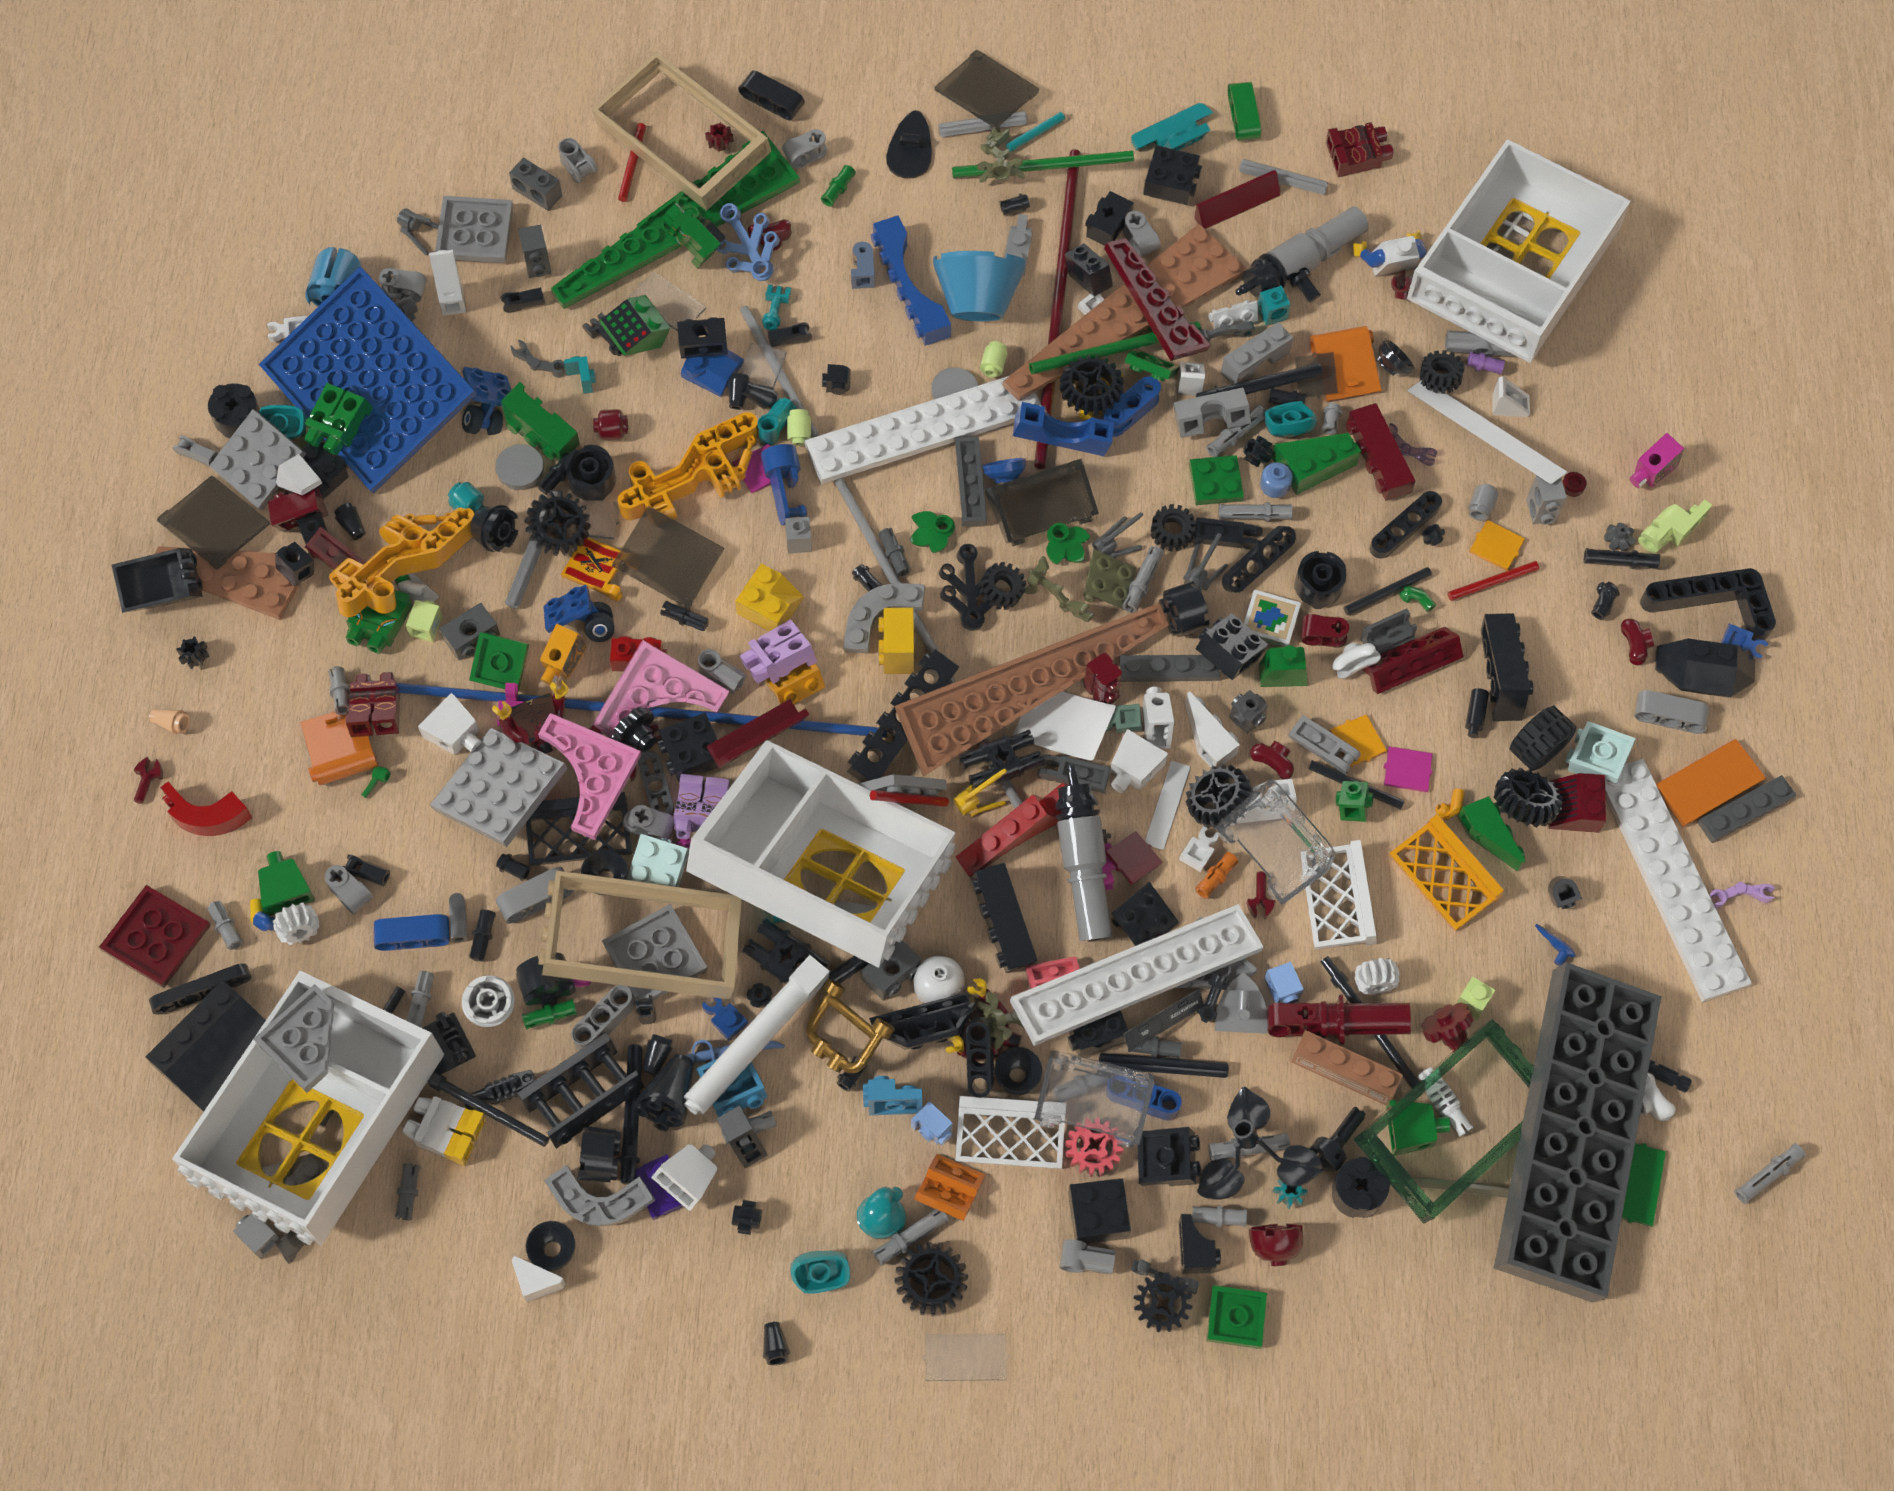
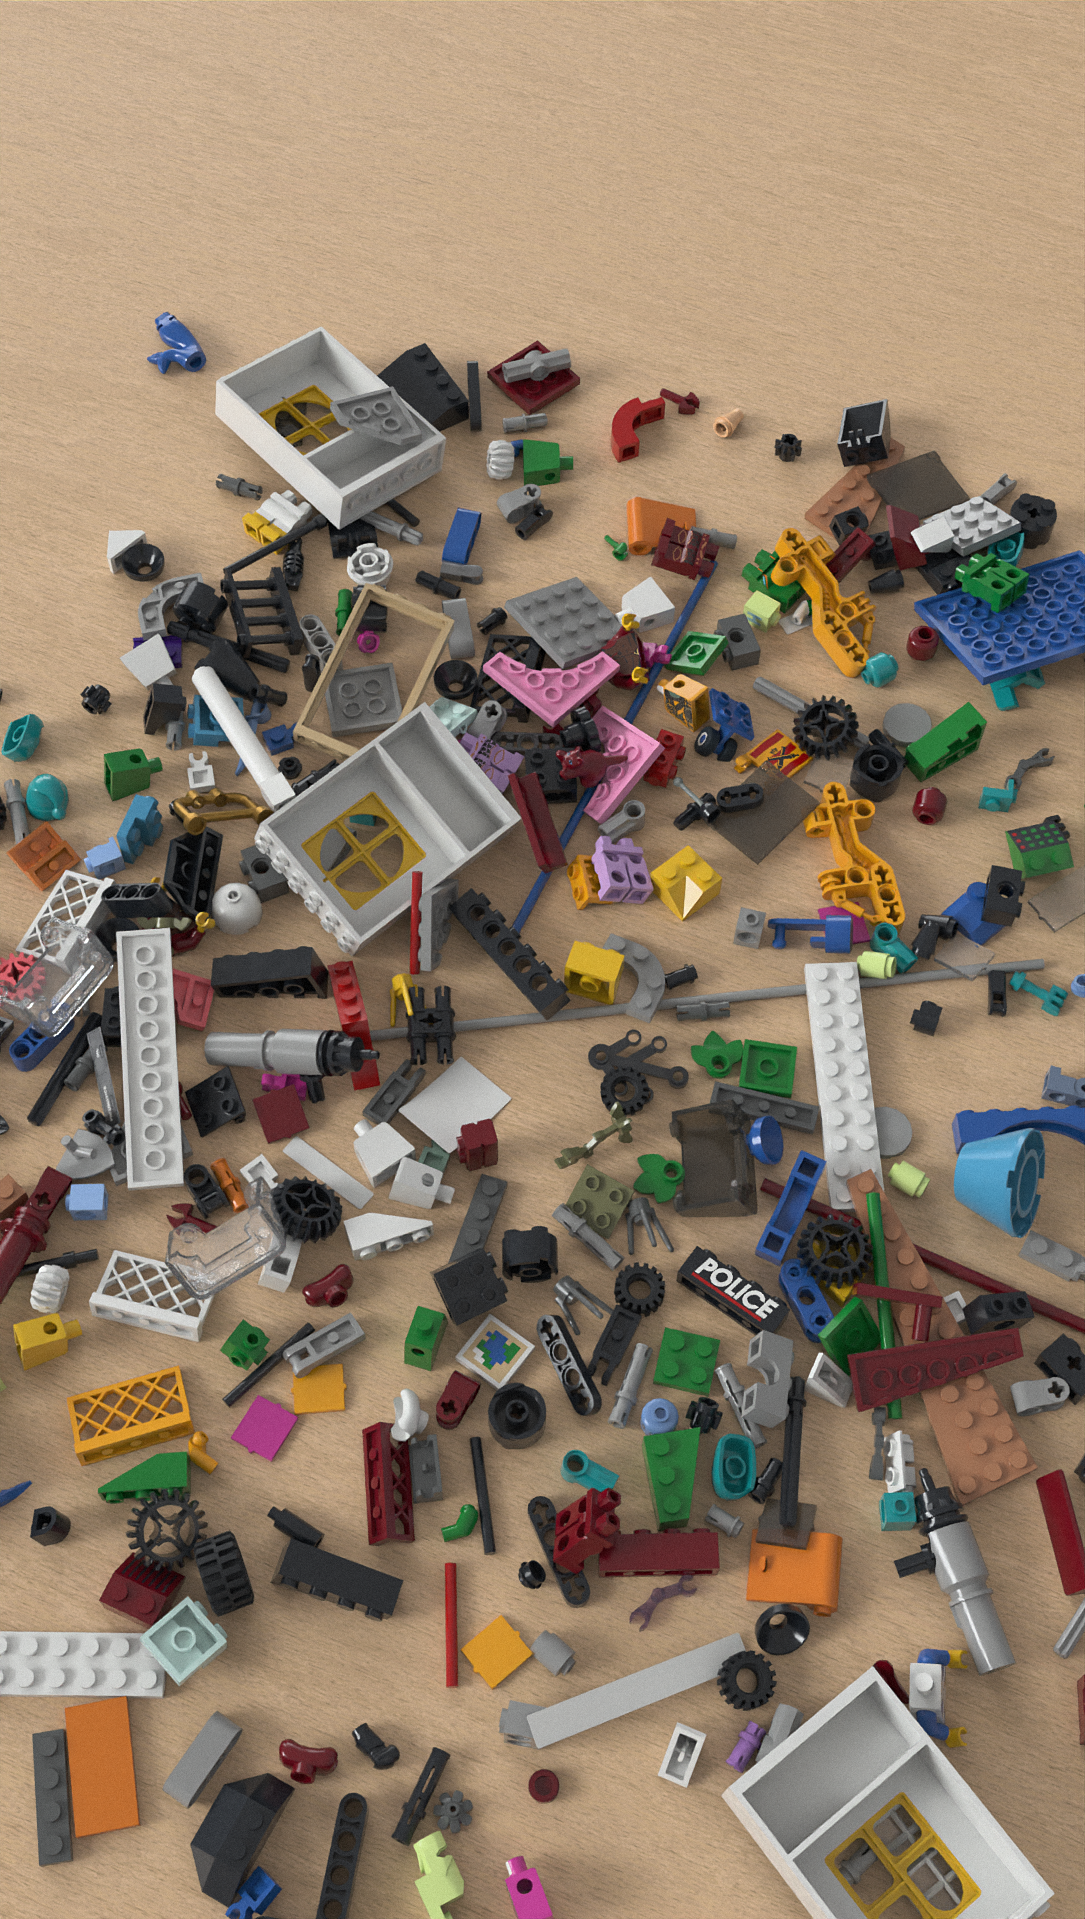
camera: 110 degrees right, 5 degrees down
blue plate [462,367,512,435] -> none
black cone [470,505,518,552] -> none
black cone [643,1034,673,1075] -> none
nougat wing [895,603,1169,776] -> none
light grey arch [1221,322,1293,384] -> none
flat silver brick [1229,690,1268,734] -> none
none -> yellow torso [13,1313,82,1371]
none -> green torso [104,748,163,802]
none -> blue piece [147,312,206,374]
none -> black piece [184,1164,229,1220]
none -> white plate [187,751,216,793]
none -> black pin [249,684,288,707]
none -> light grey piece [502,349,571,383]
none -> dark red hips [553,1487,621,1574]
none -> dark red animal [555,747,628,788]
none -> teal piece [560,1450,619,1492]
none -> black hinge [673,777,721,824]
none -> black brick [676,1246,790,1336]
none -> black beam [716,783,764,813]
none -> green plate [738,1039,797,1099]
none -> dark red piece [852,1283,943,1342]
none -> dark red head [906,625,939,661]

